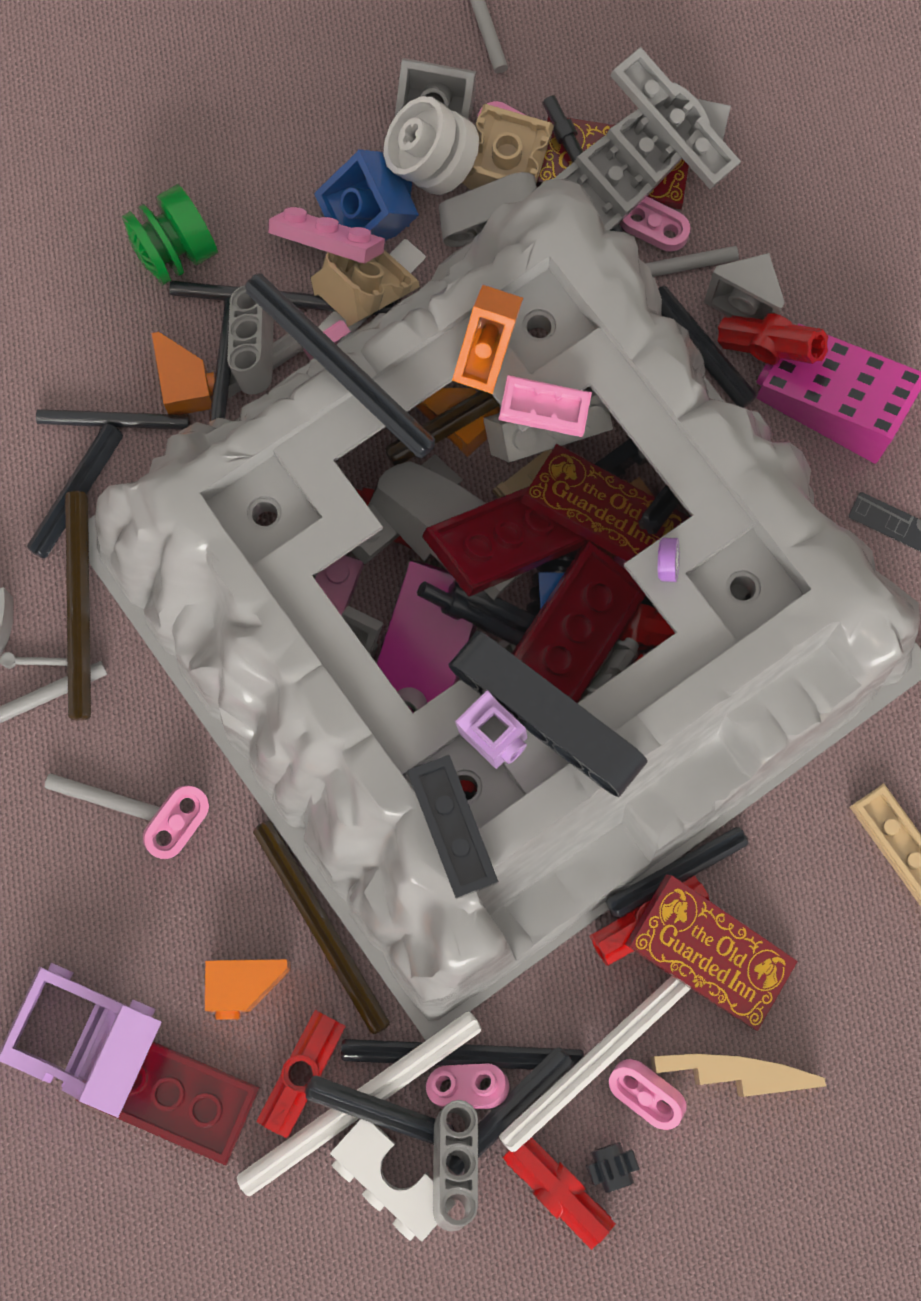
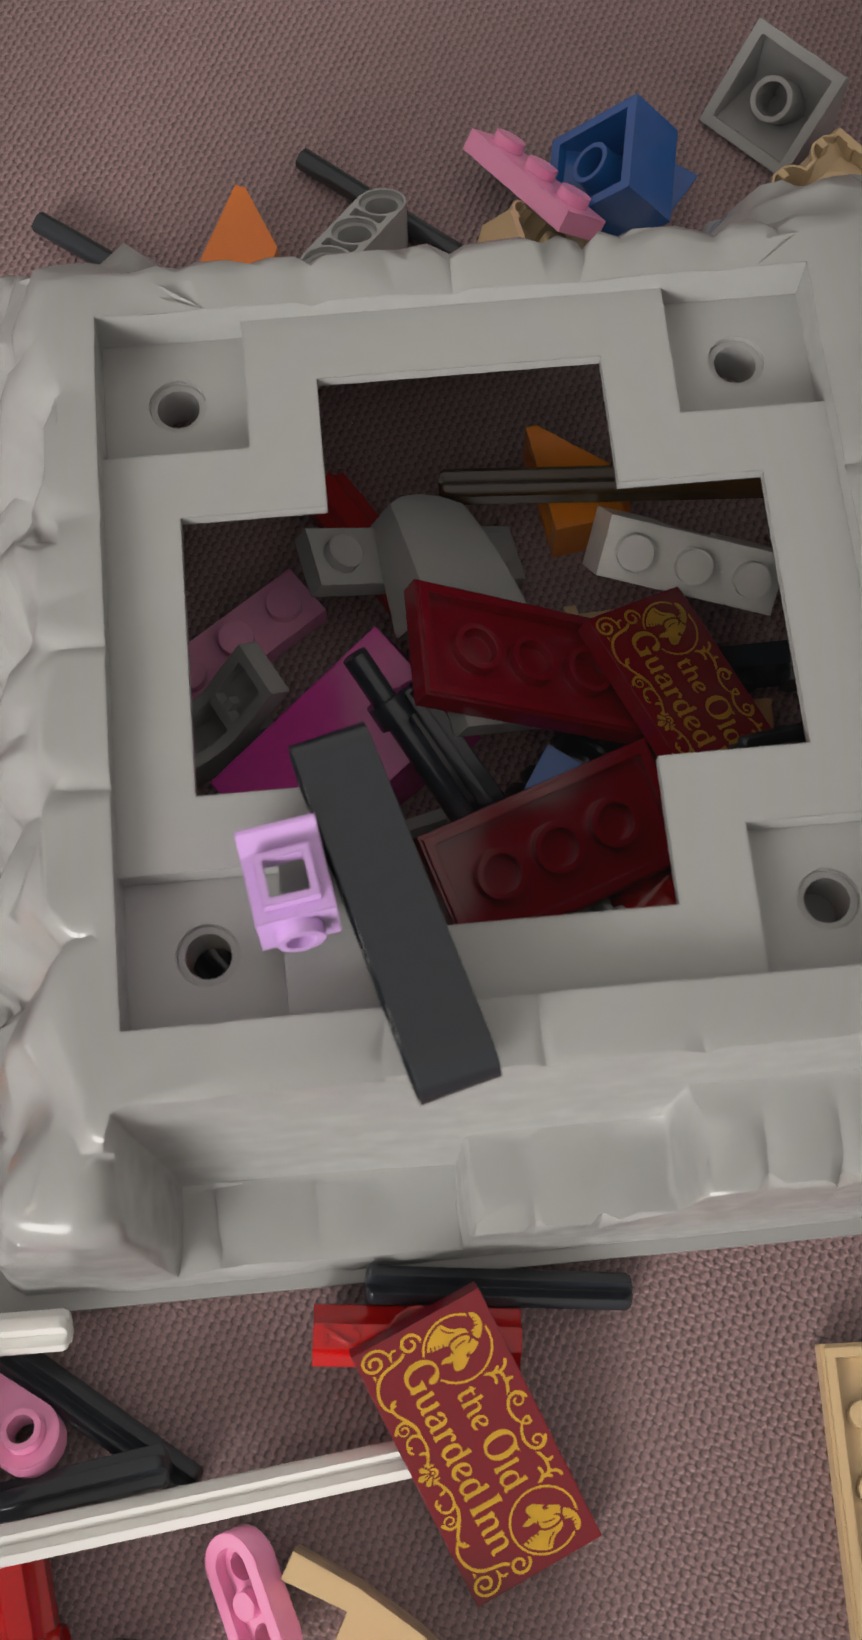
camera: 30 degrees right, 5 degrees down
green wheel [122,184,218,286] -> none
black axle [245,273,435,458] -> none
white wheel [383,96,479,195] -> none
black plate [407,755,499,899] -> none
orange slope [452,285,523,394] -> none
bright pink plate [498,375,592,437] -> none
medium lavender tile [658,538,680,582] -> none

